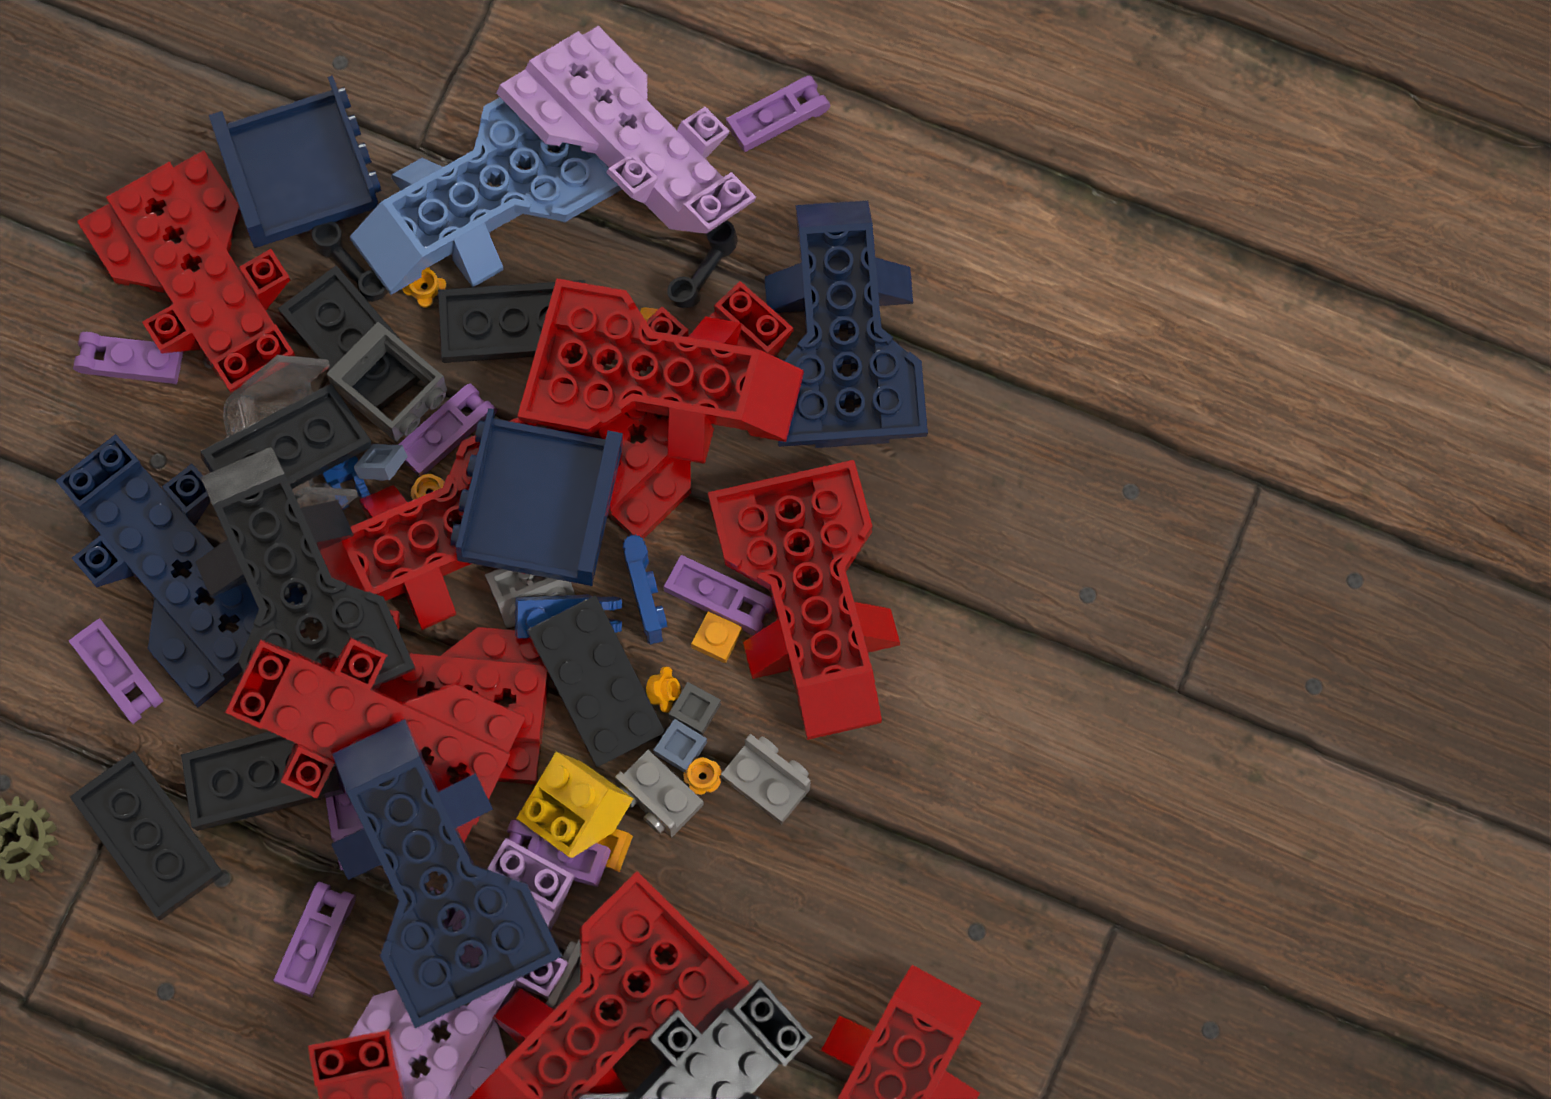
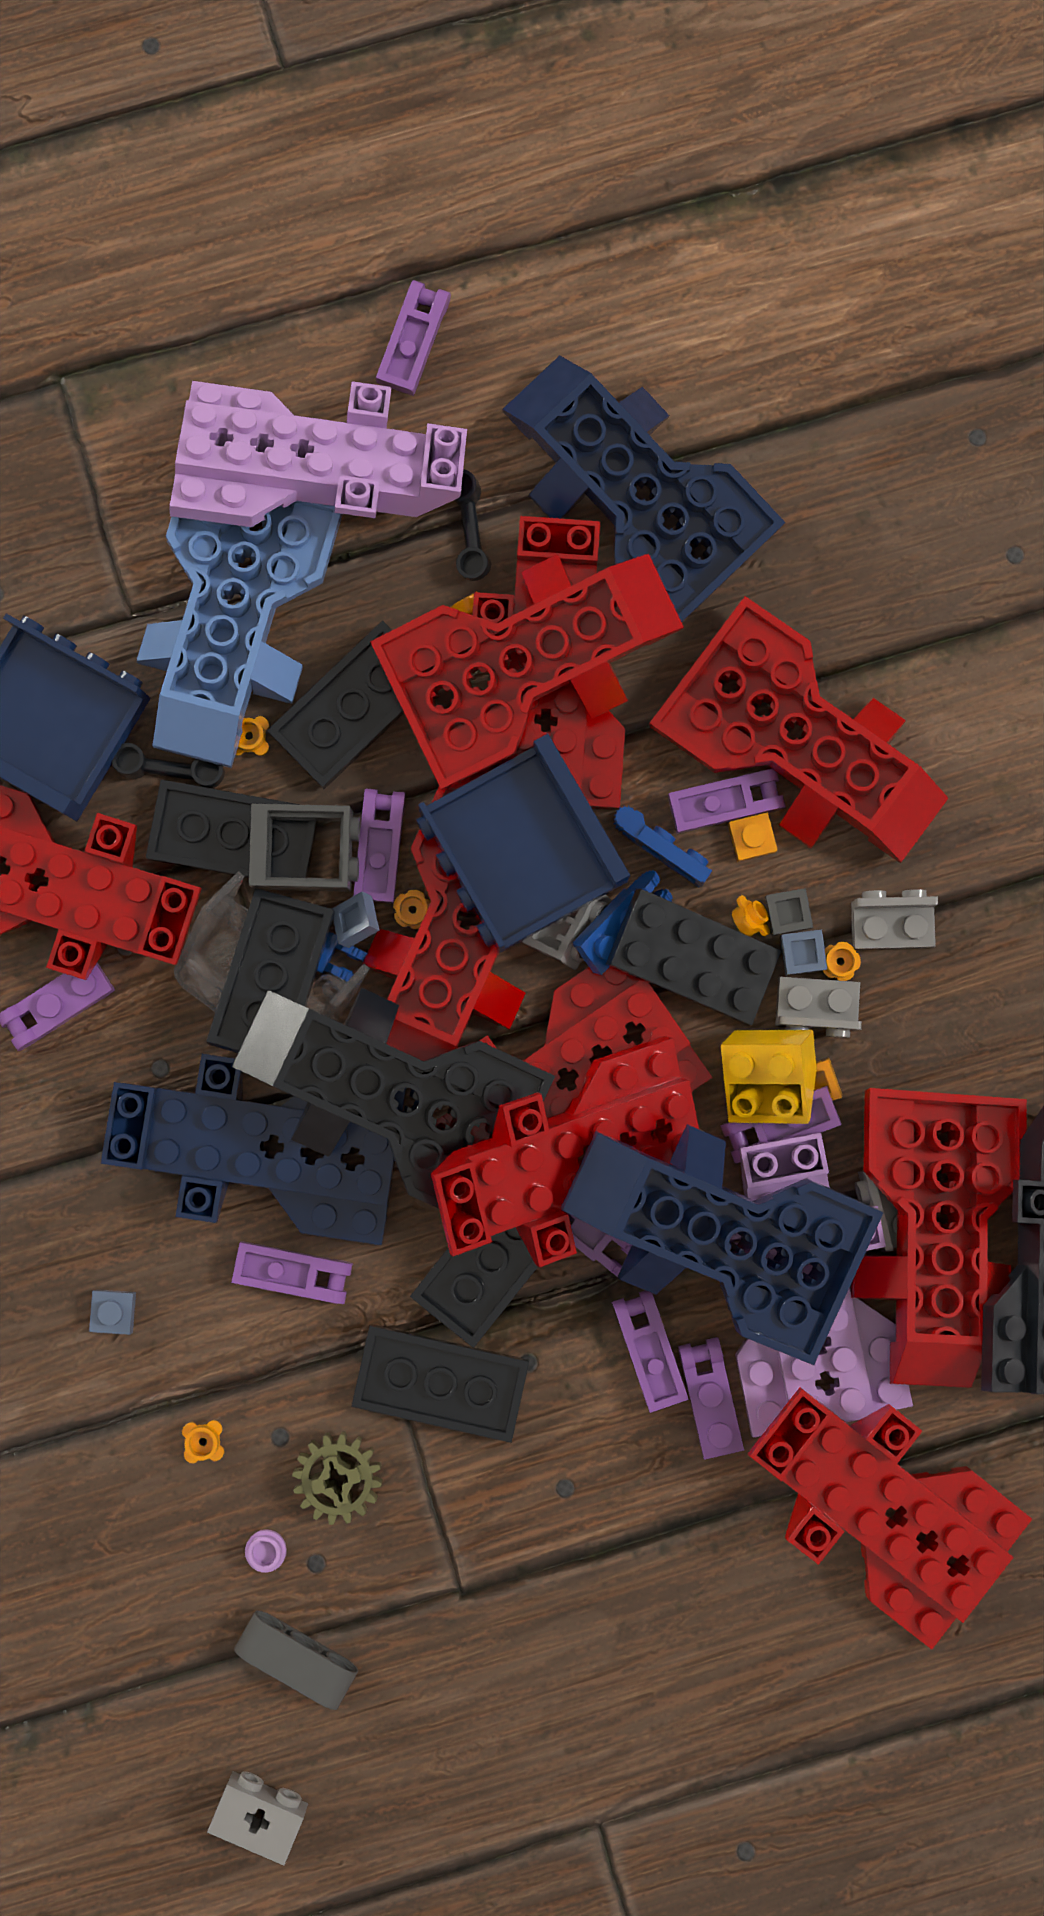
camera: 40 degrees left, 15 degrees up
none -> medium lavender plate [678,1337,744,1460]

